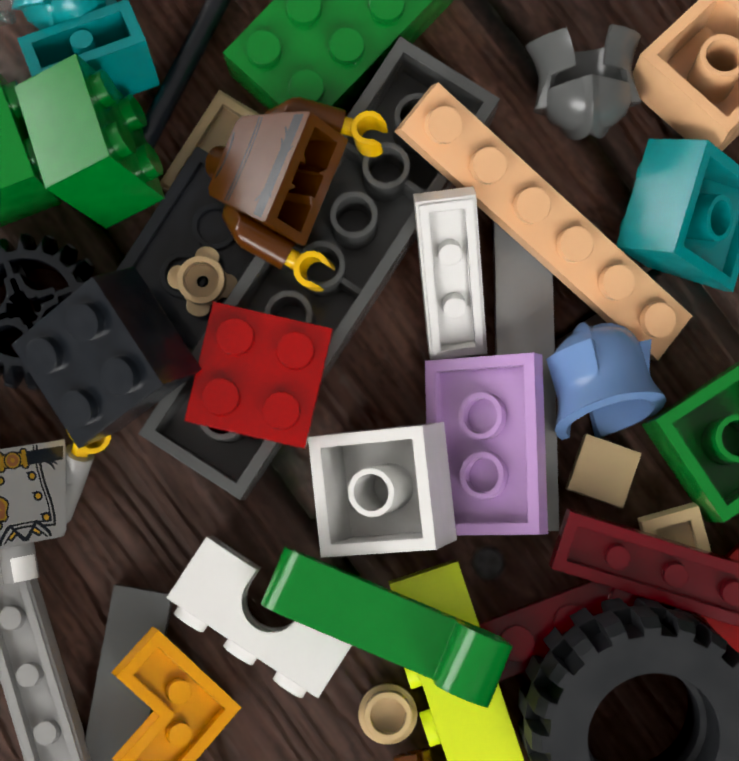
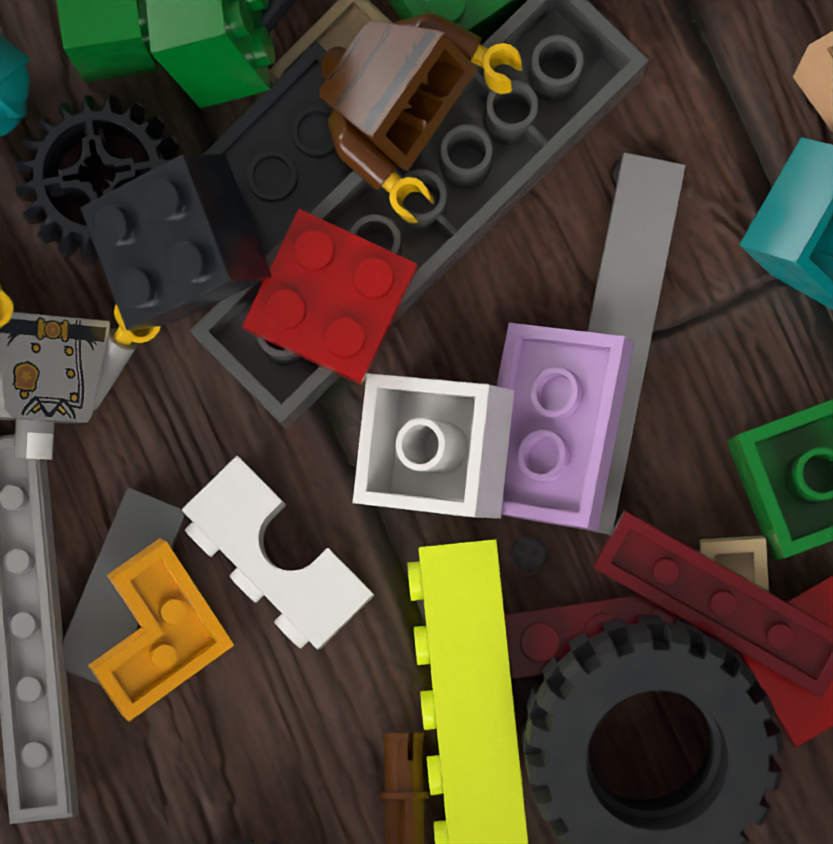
camera: 15 degrees right, 0 degrees up
tan plate [167,246,238,317] -> none
green beam [261,547,513,708] -> none
tan plate [358,683,418,745] -> none
light nougat plate [394,82,692,361] -> none
white tile [413,186,487,360] -> none
dark grey helmet [526,24,642,140] -> none
medium blue helmet [546,322,666,440] -> none
tan tile [565,434,642,508] -> none

